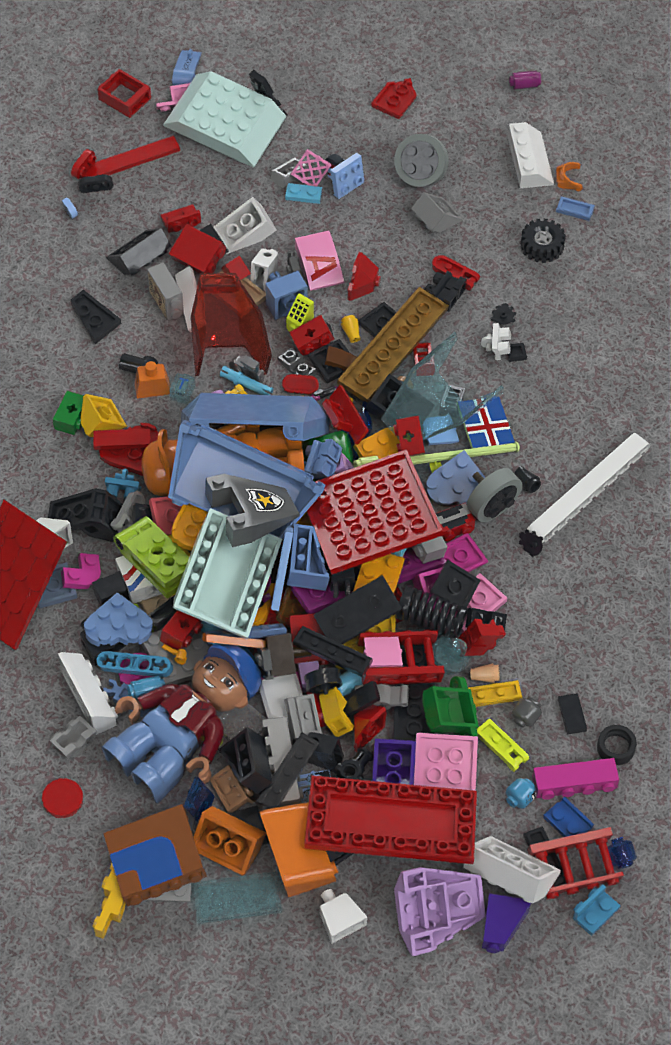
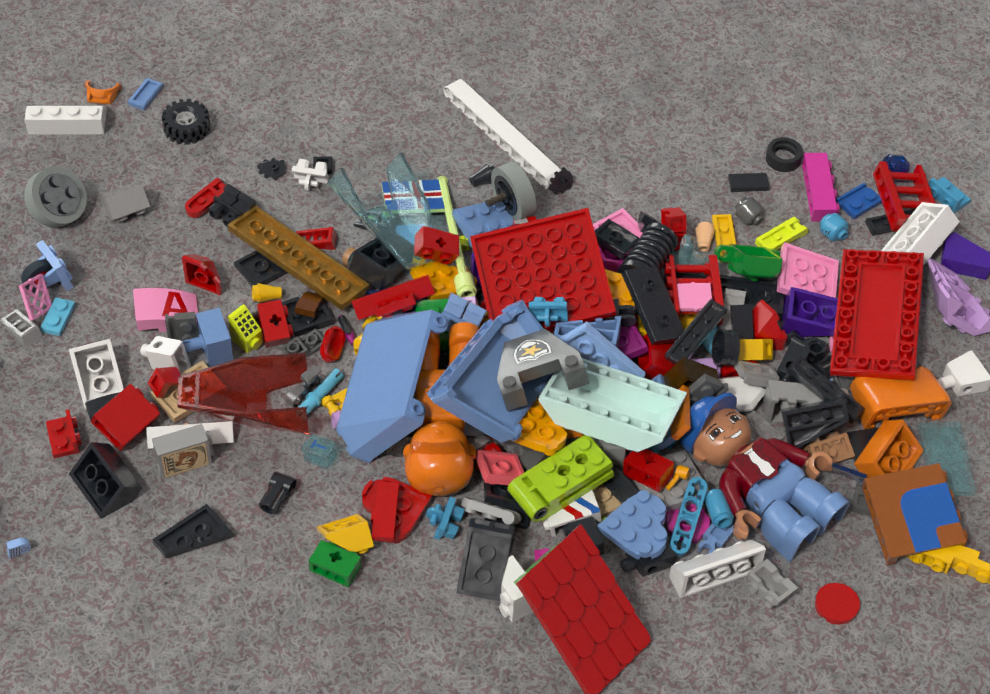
camera: 85 degrees left, 5 degrees down
orange torso [135,361,172,399] -> none
none -> dark azure hips [529,297,568,327]

